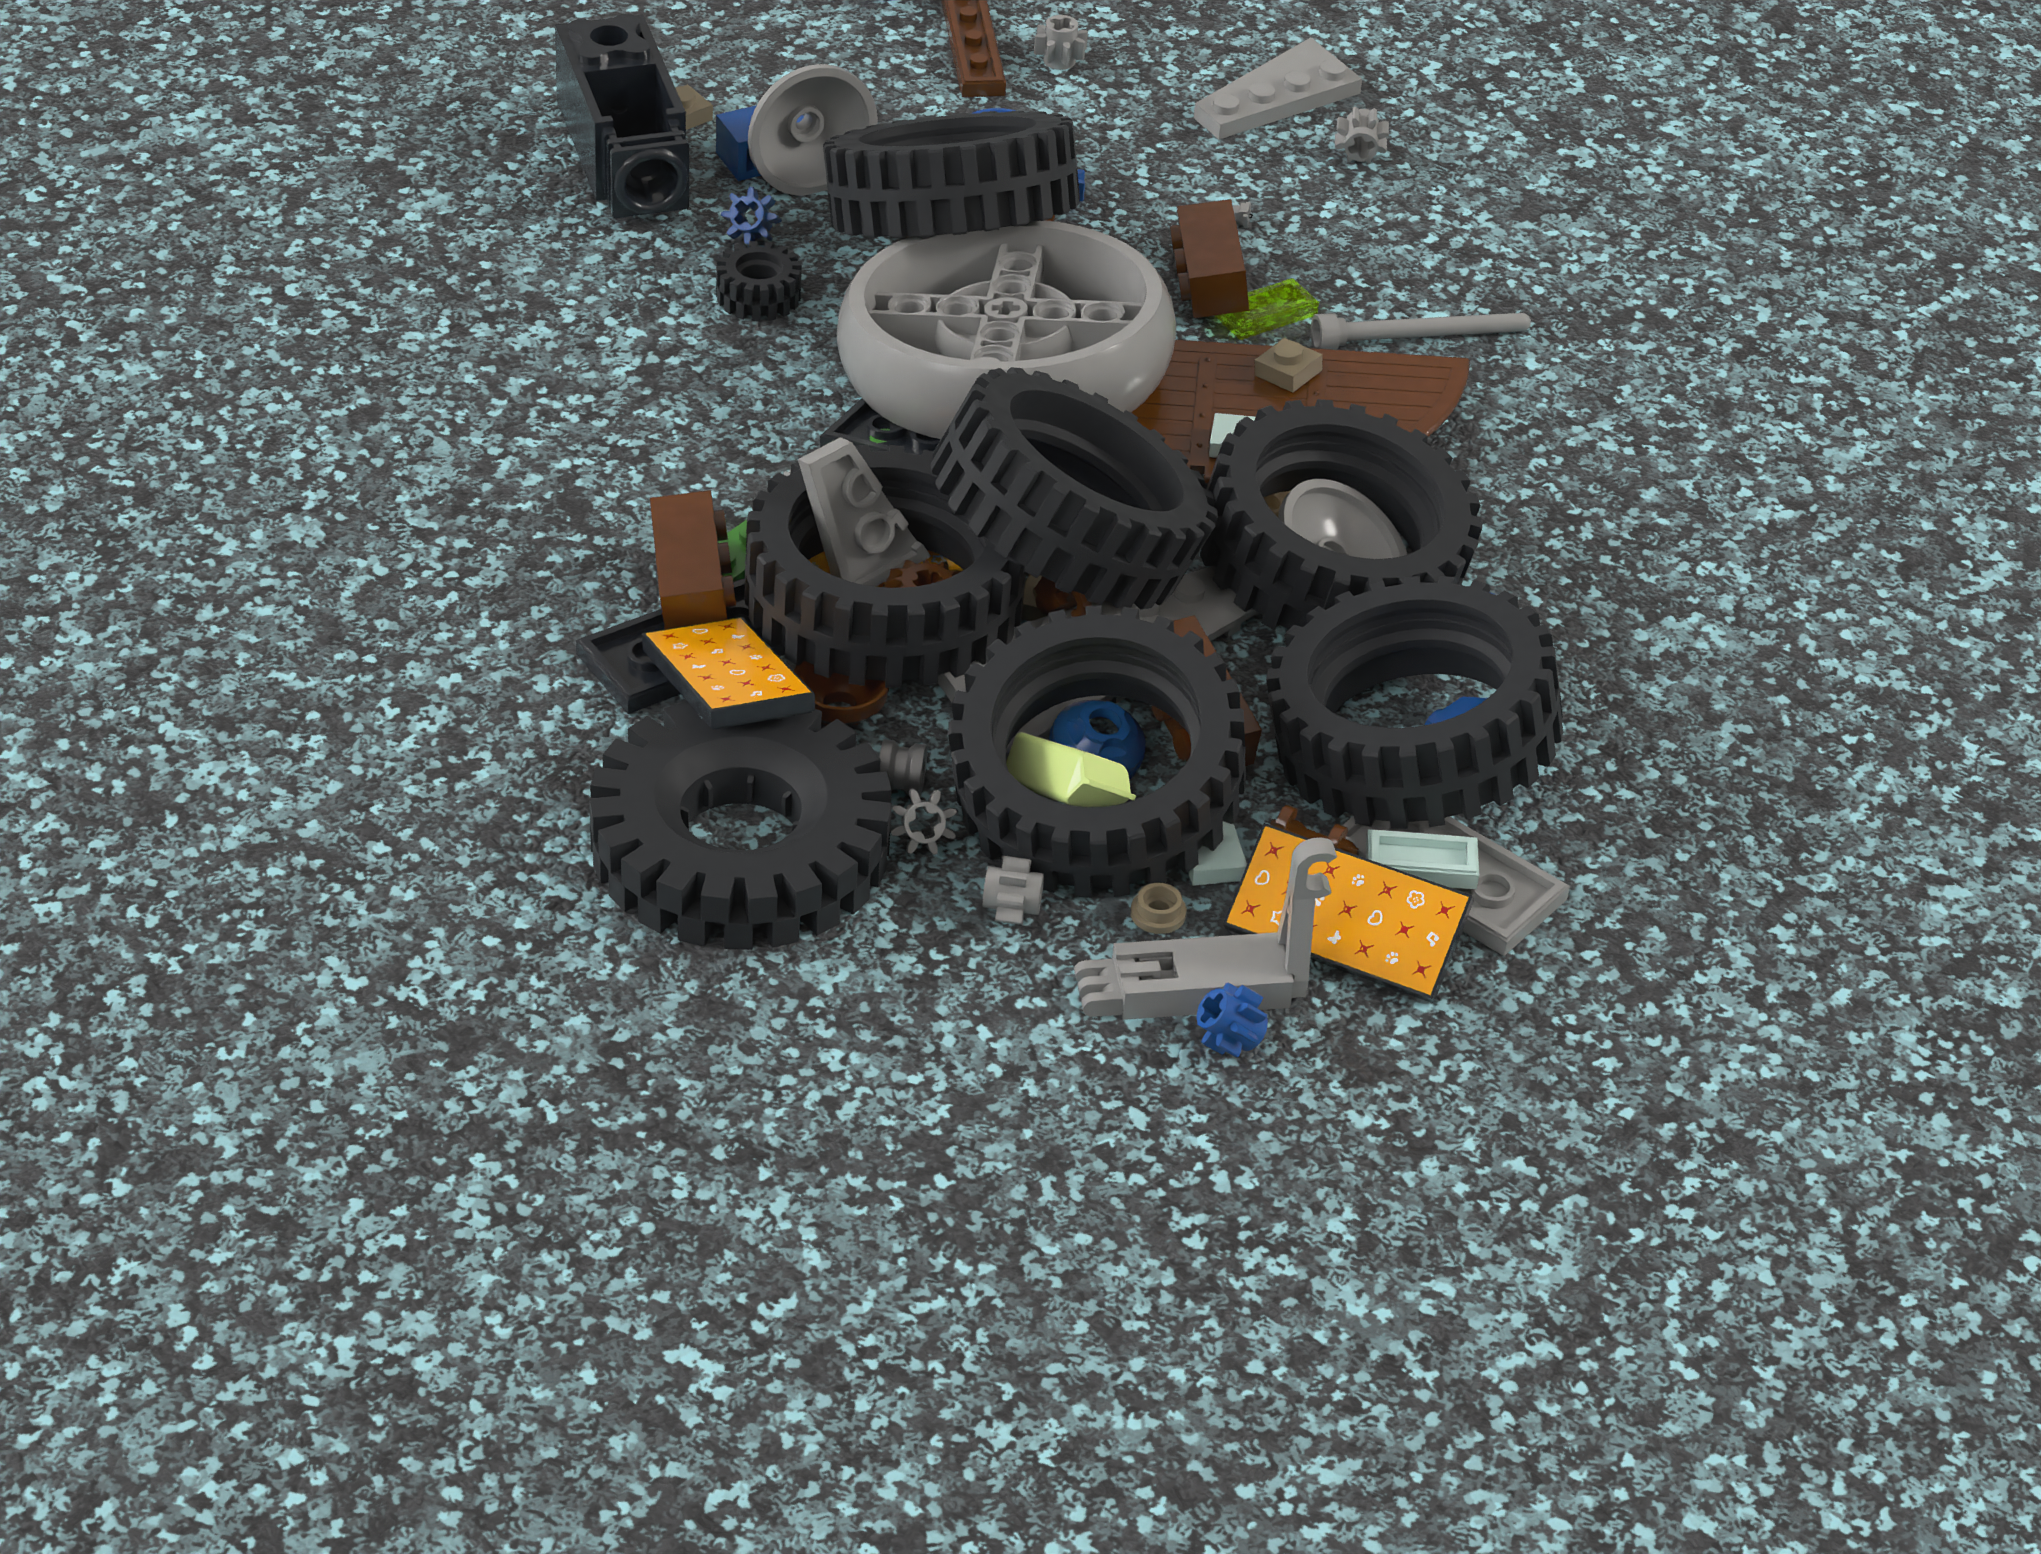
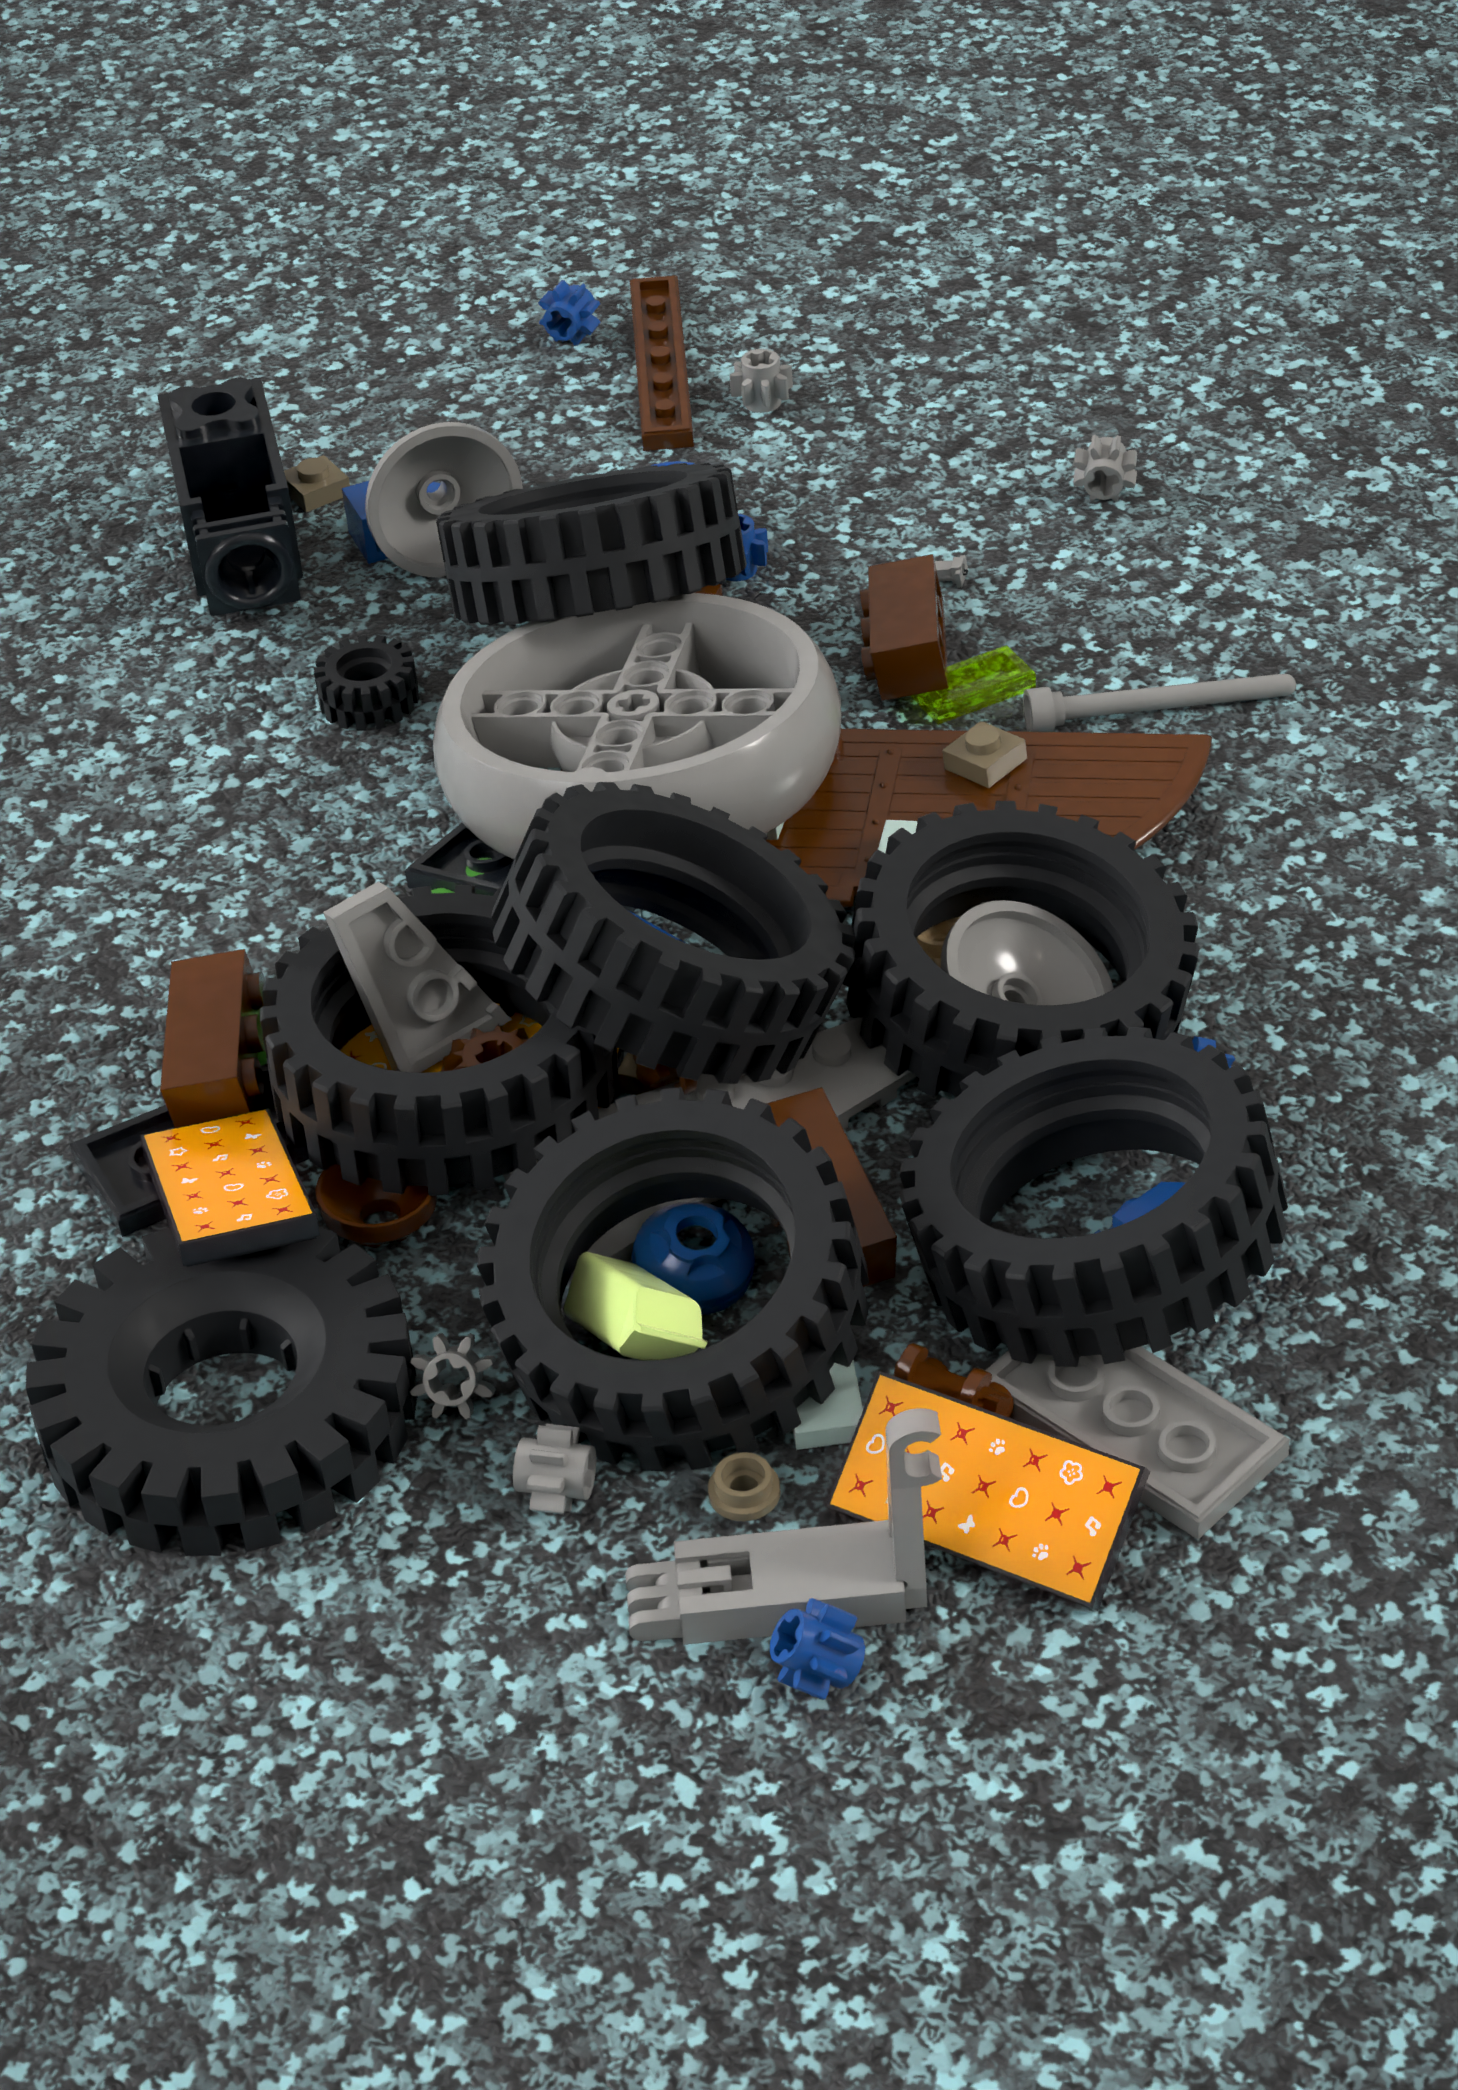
camera: 10 degrees right, 0 degrees up
blue gear [721,186,782,247] -> none
flat silver wheel [879,739,927,797] -> none
light grey wing [1194,38,1362,140] -> none
light aqua tile [1366,829,1479,889] -> none

